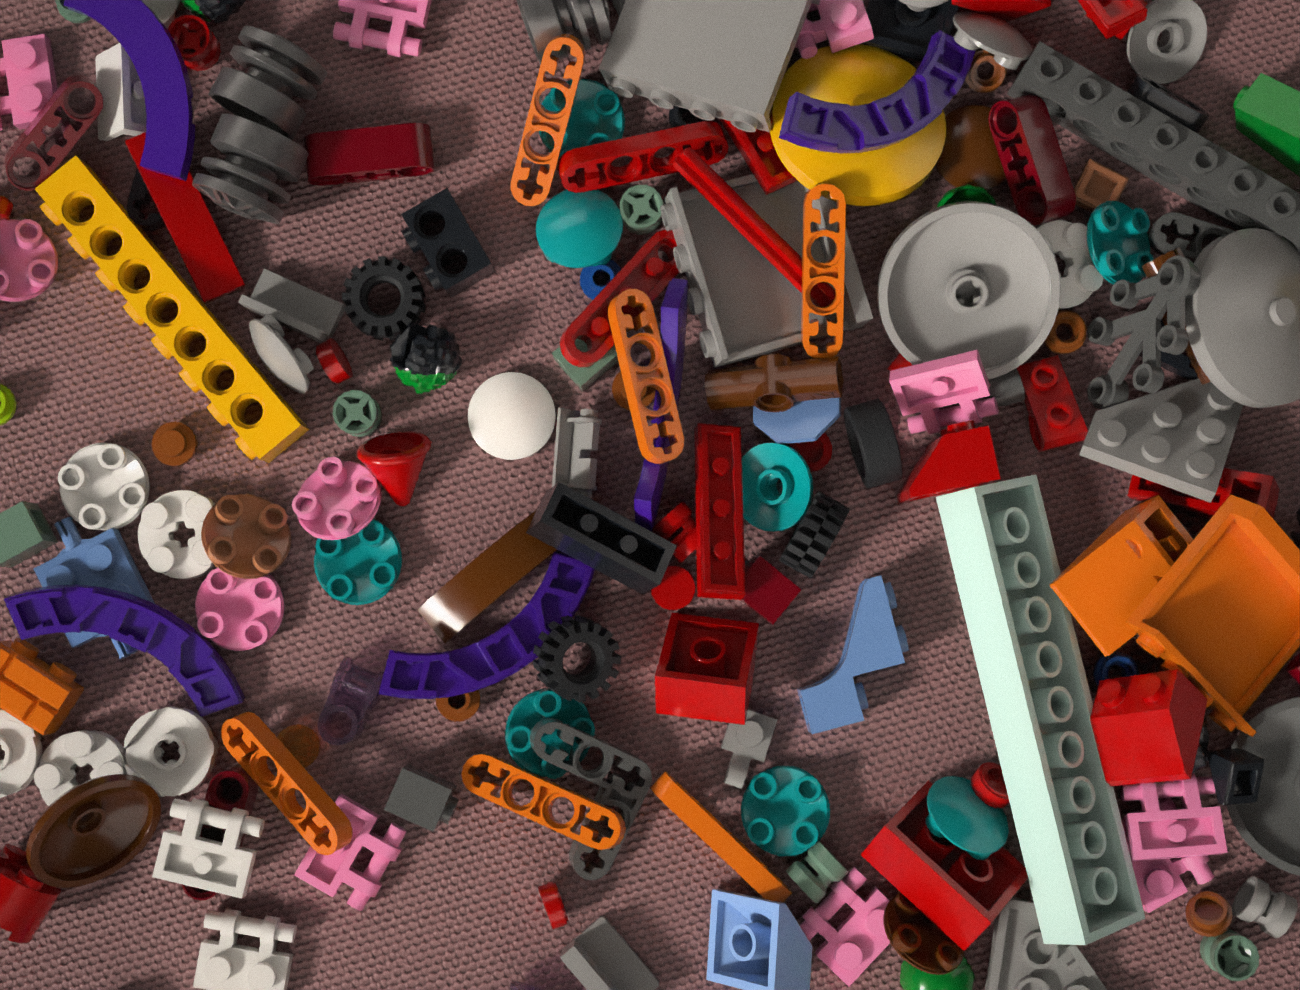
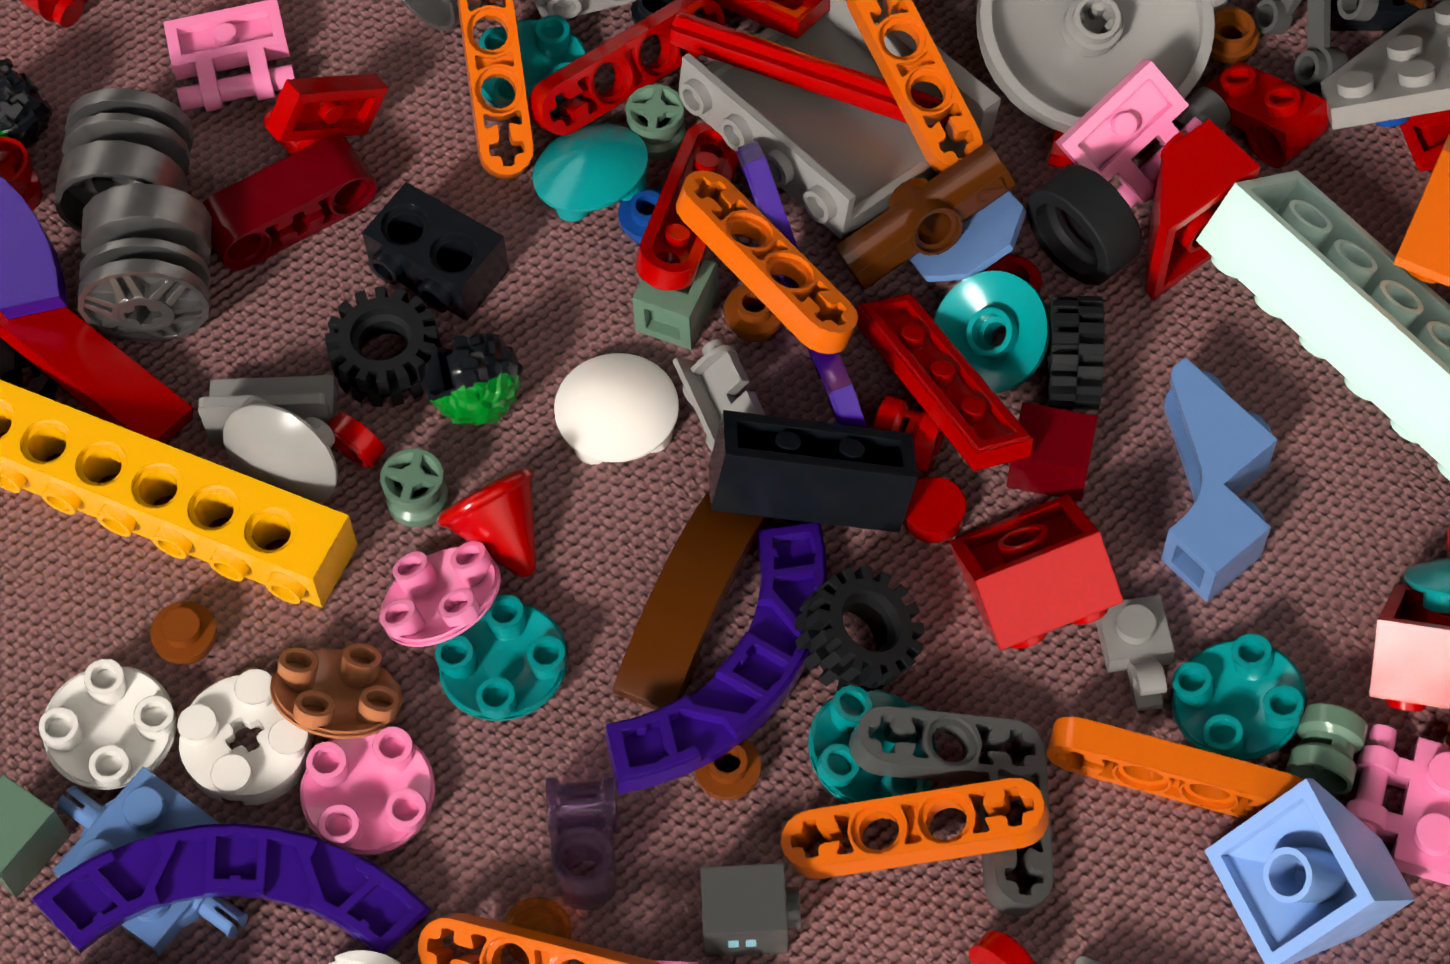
camera: 25 degrees left, 25 degrees down
none -> red plate [263,73,389,155]

